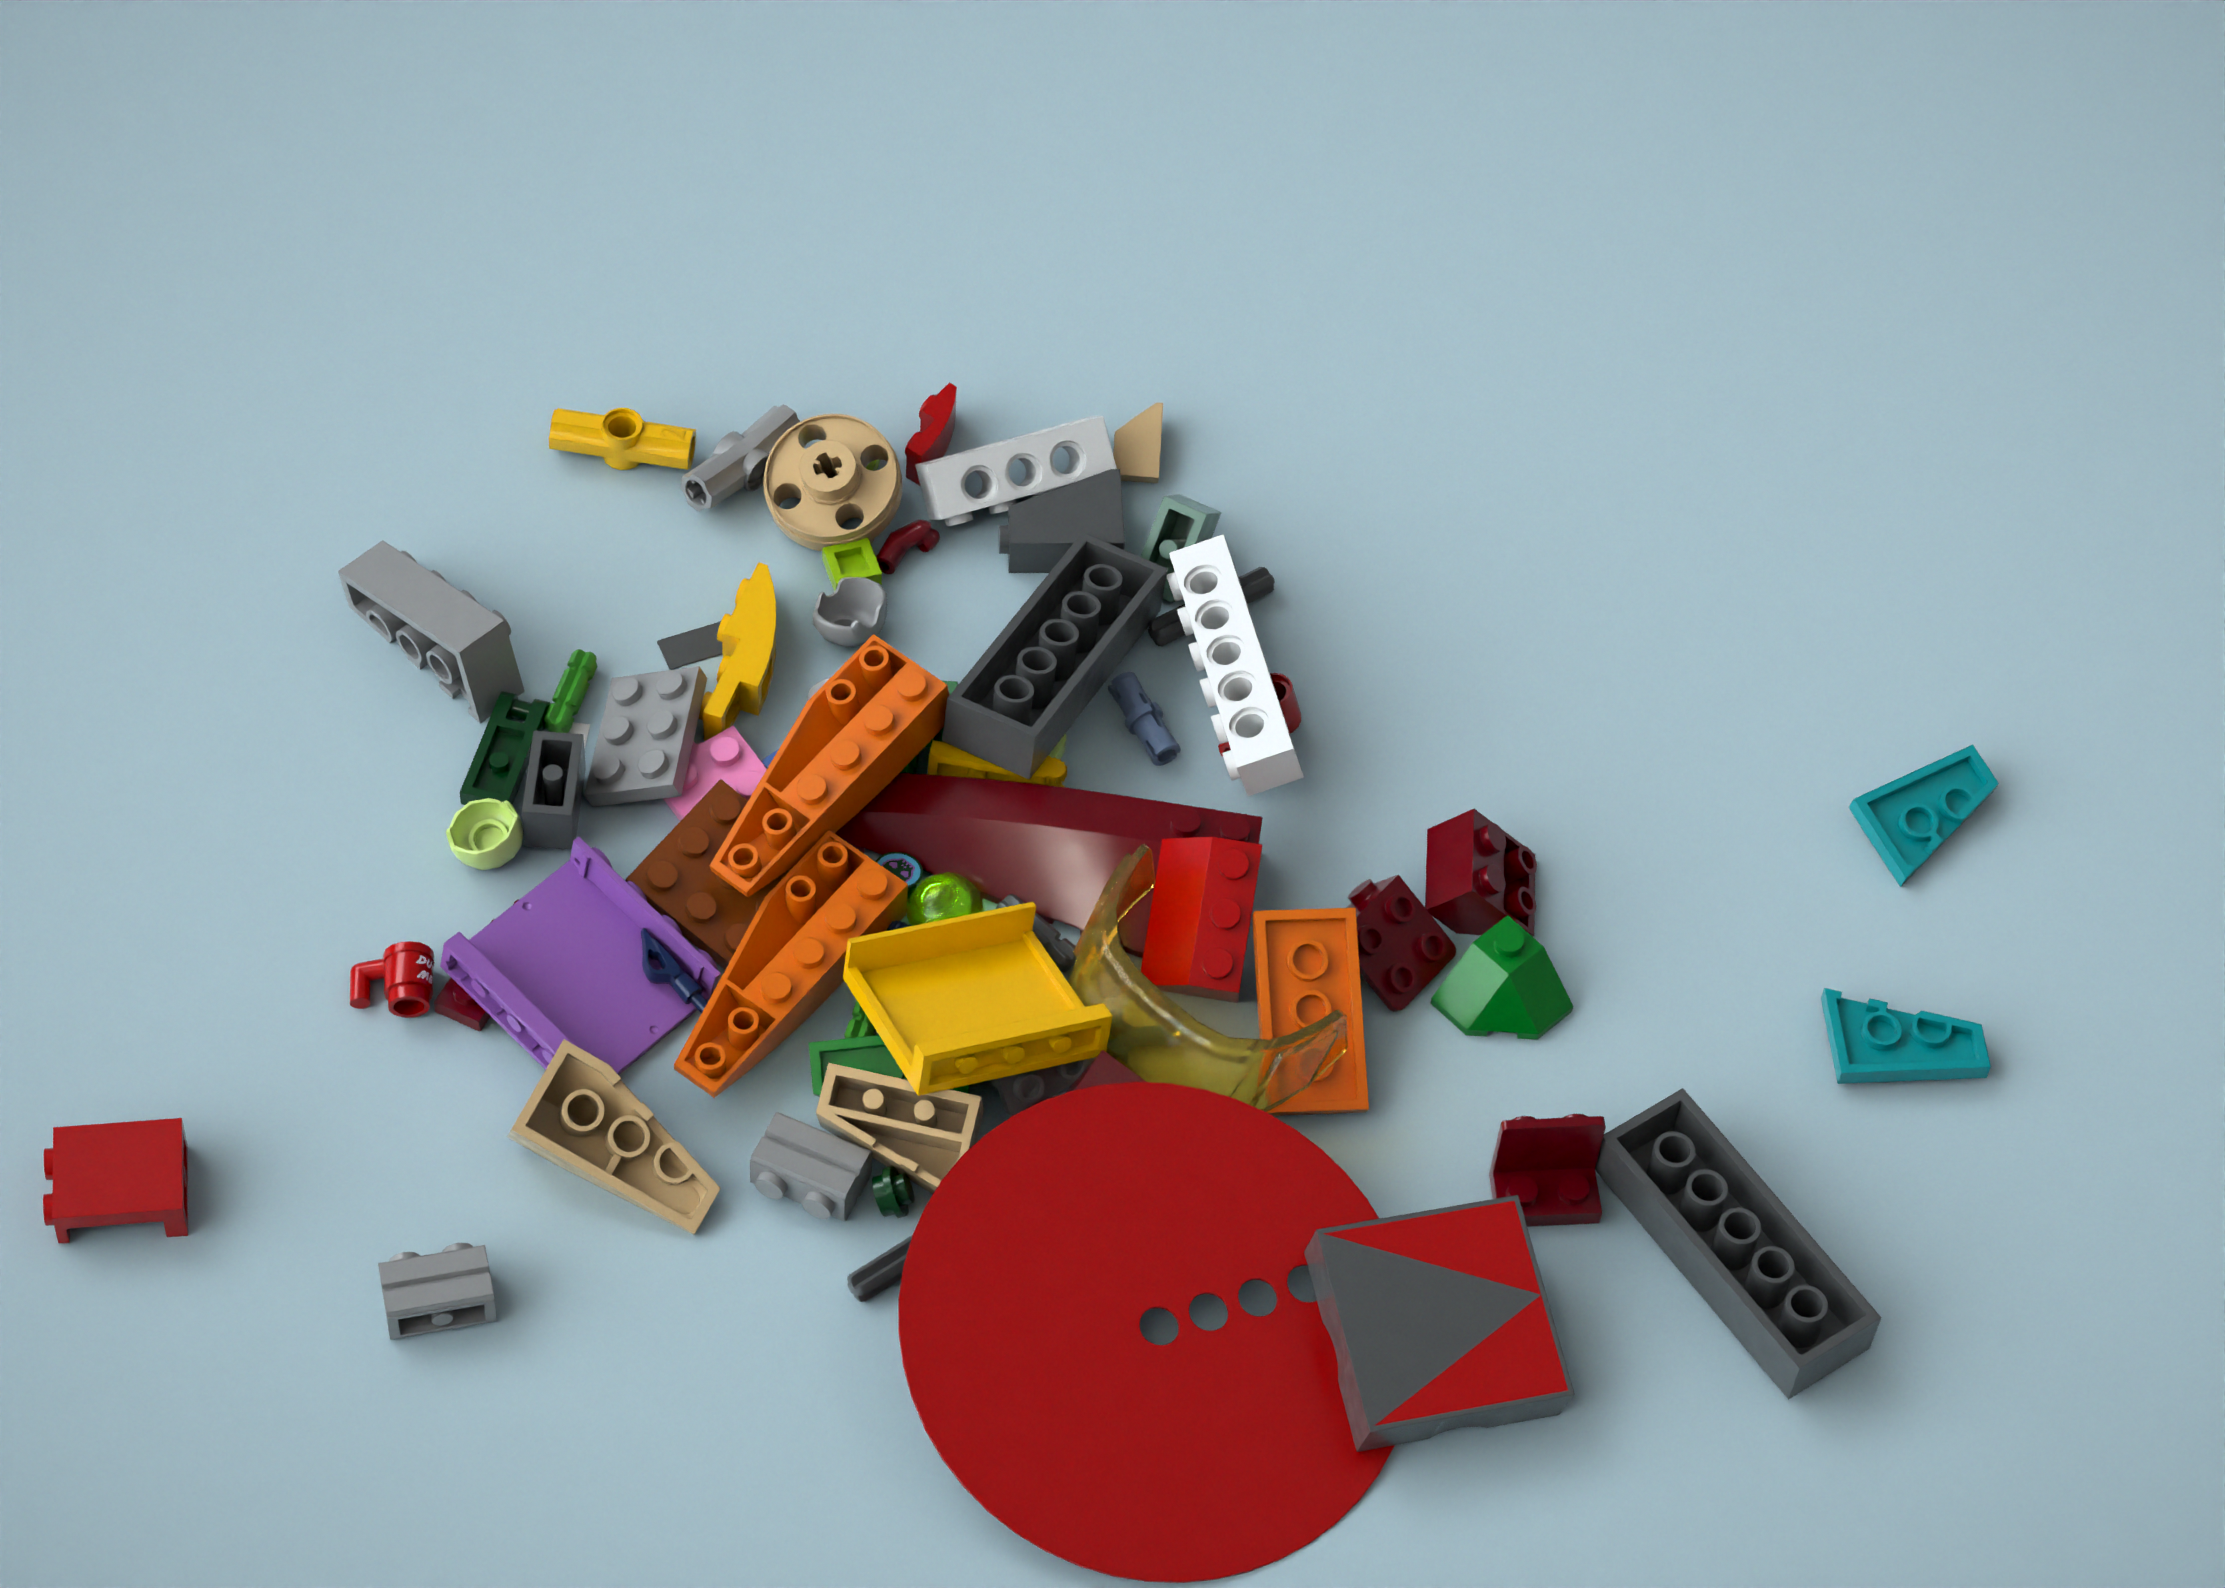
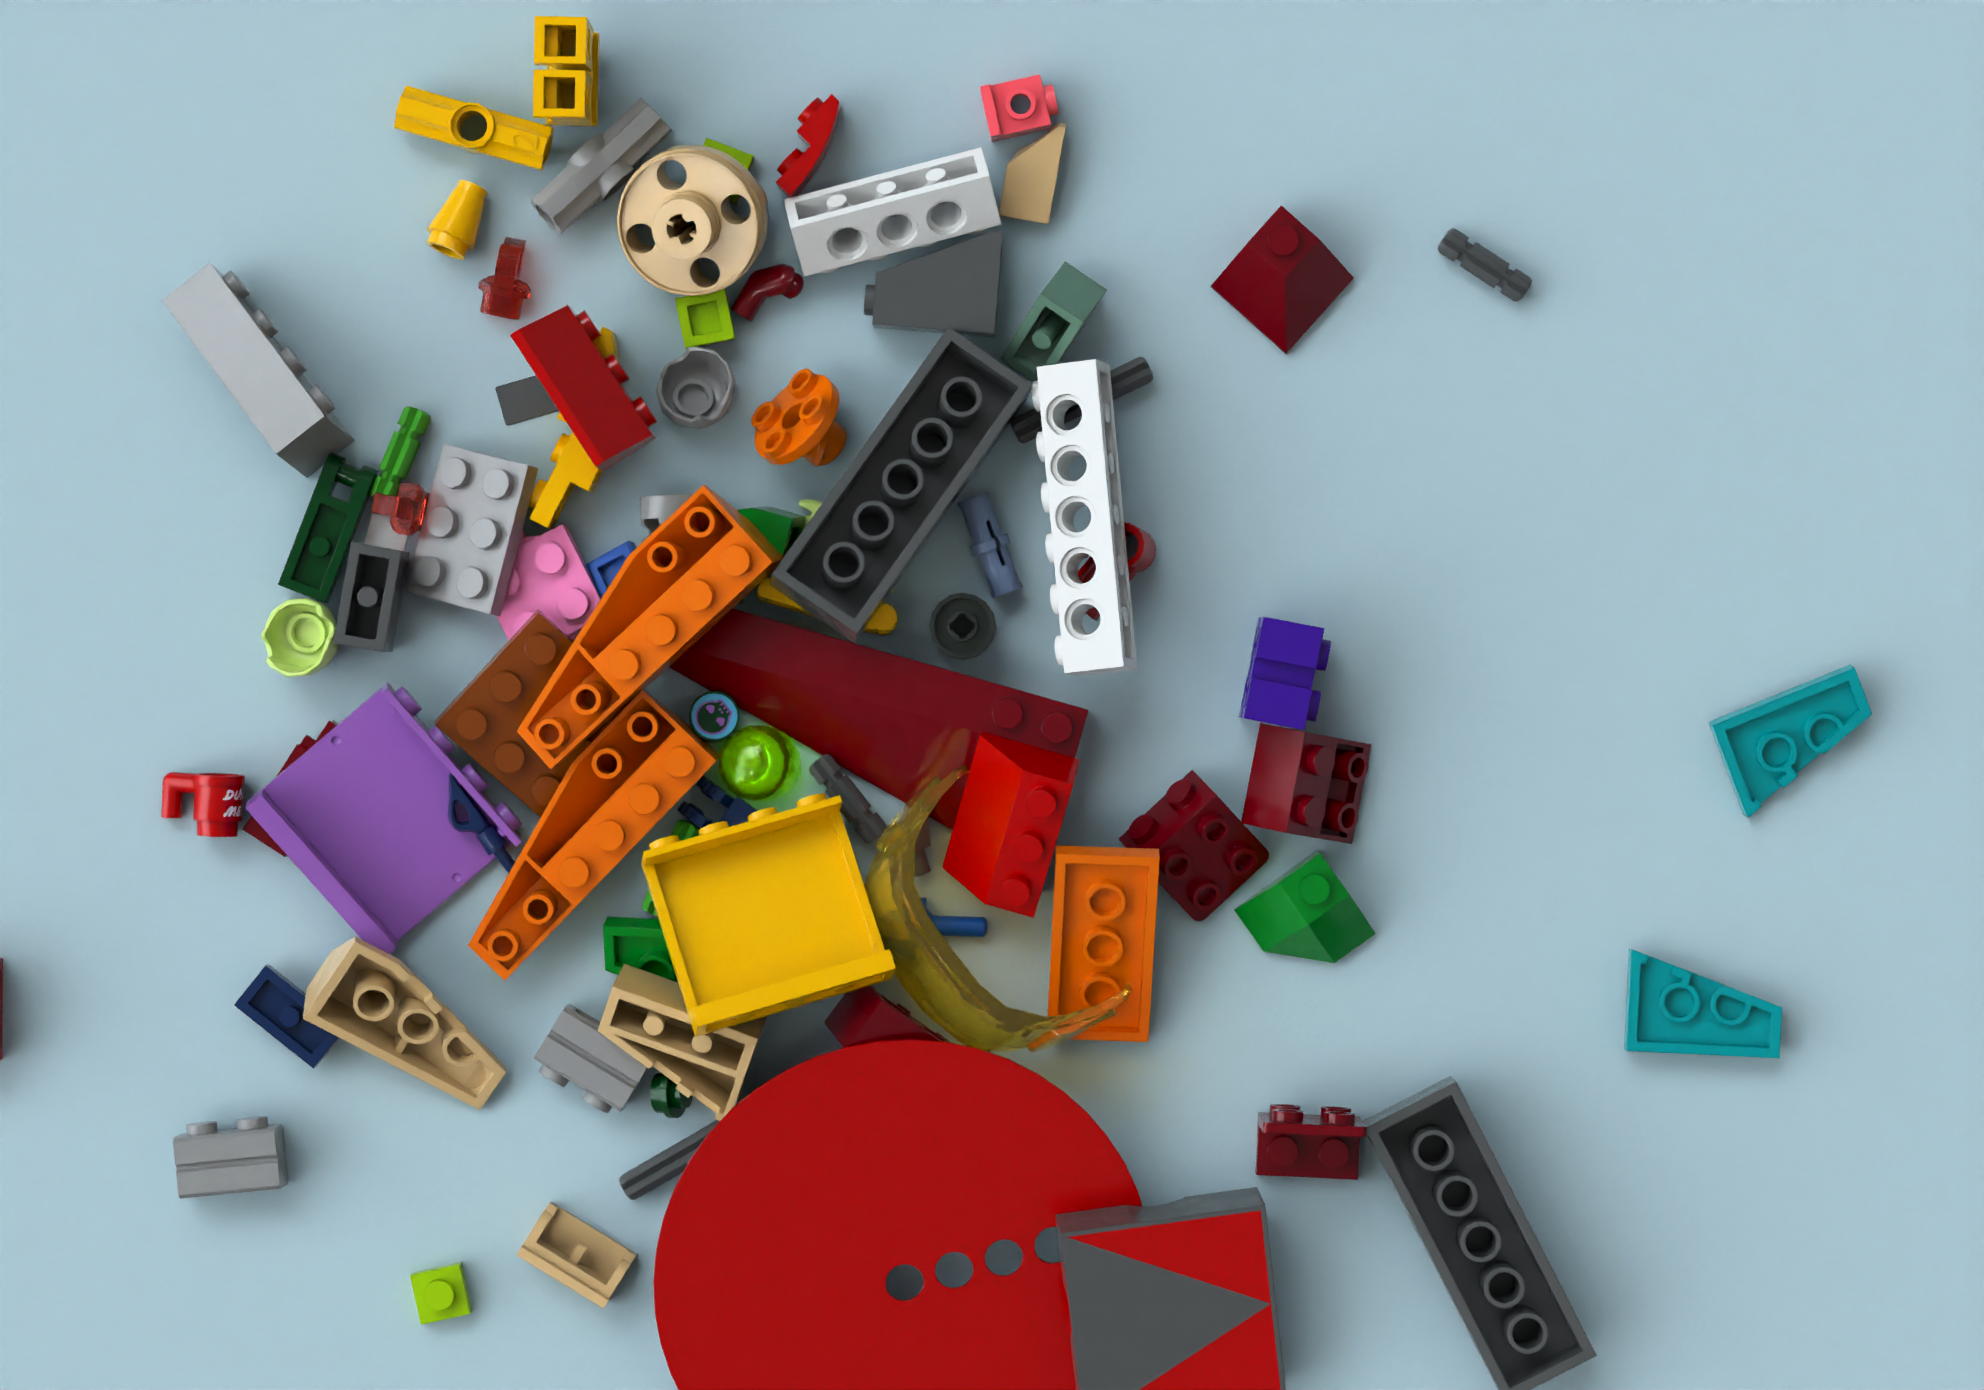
camera: 15 degrees right, 35 degrees up
none -> dark blue plate [234,964,339,1069]
none -> clear red piece [371,482,430,536]
none -> lime plate [410,1262,473,1325]
none -> yellow cone [427,180,487,260]
none -> clear red piece [478,236,531,320]
none -> red slope [510,305,657,471]
none -> tan hinge [517,1202,637,1309]
none -> yellow hips [533,16,600,126]
none -> orange plate [751,368,847,467]
none -> pearl dark grey wheel [929,593,996,660]
none -> coral brick [980,74,1059,142]
none -> dark red slope [1210,205,1354,354]
none -> dark purple brick [1239,617,1331,730]
none -> dark grey axle [1438,228,1532,302]

